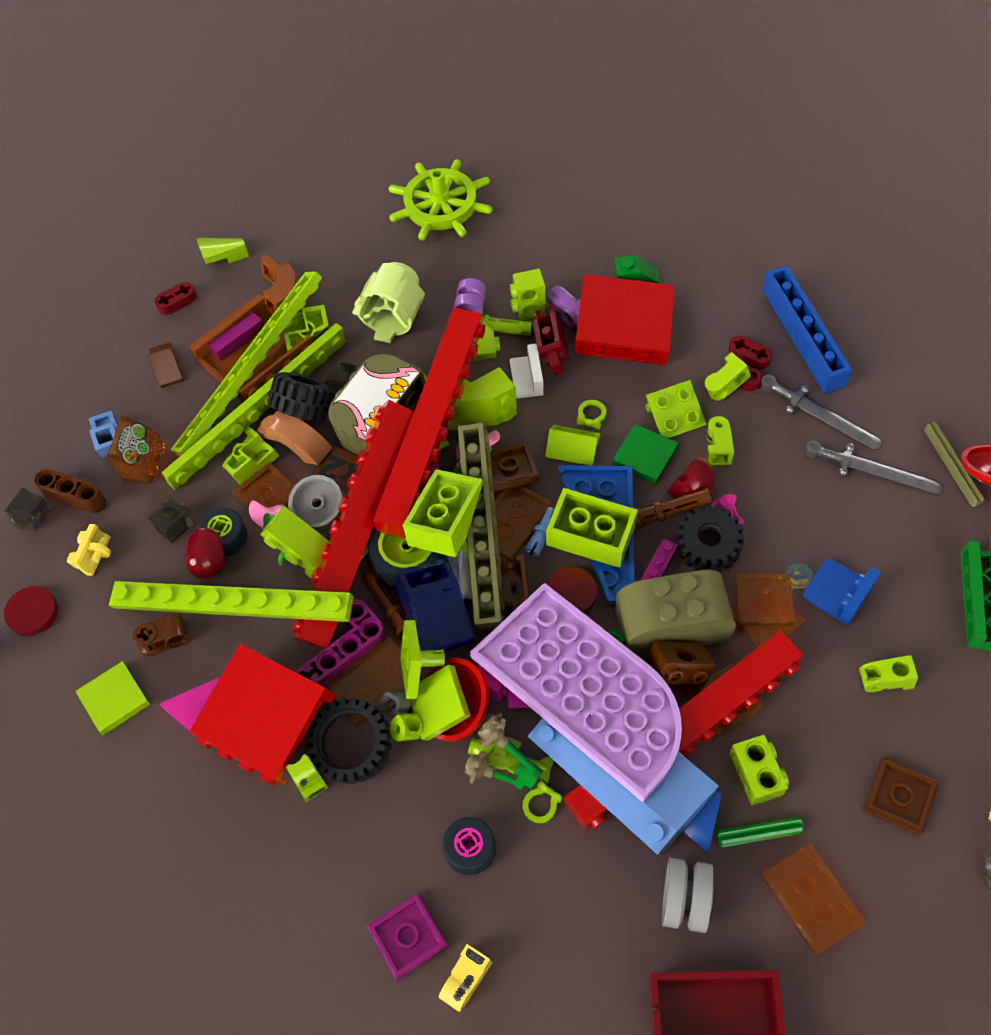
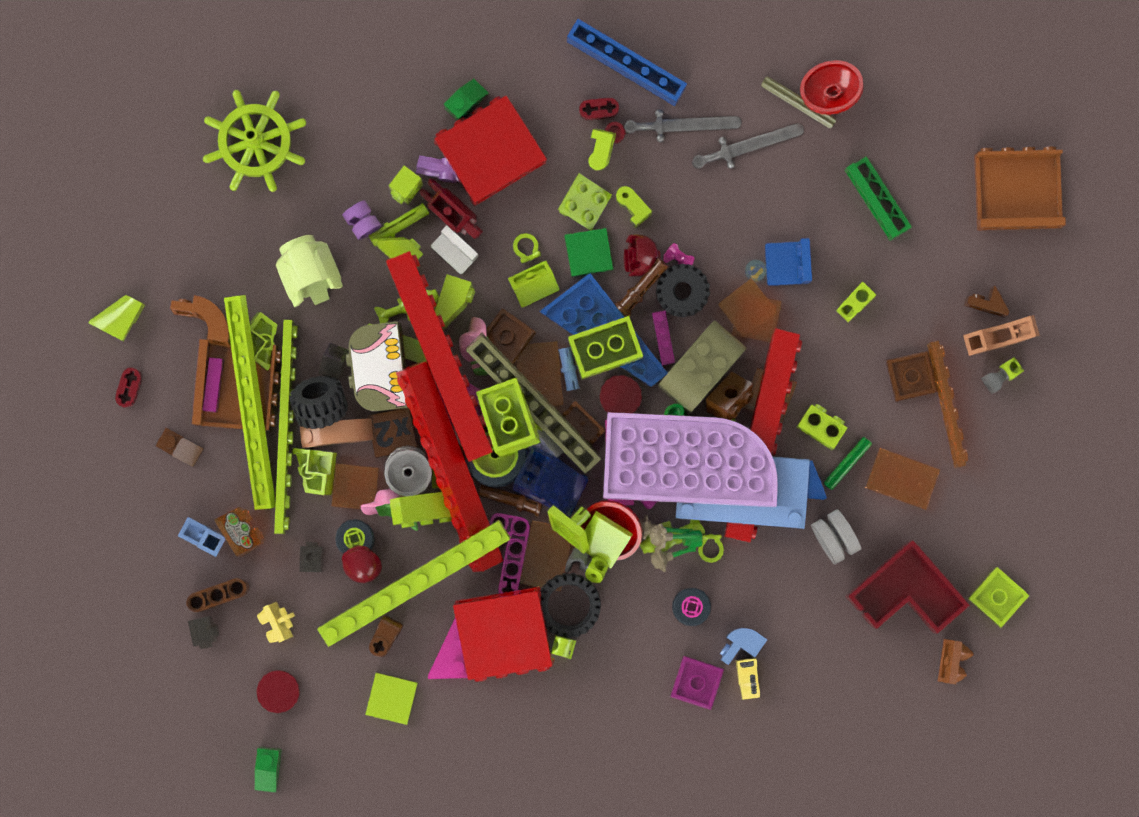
camera: 50 degrees left, 25 degrees up
none -> medium blue brick [720,628,767,665]
none -> clear orange plate [927,340,968,468]

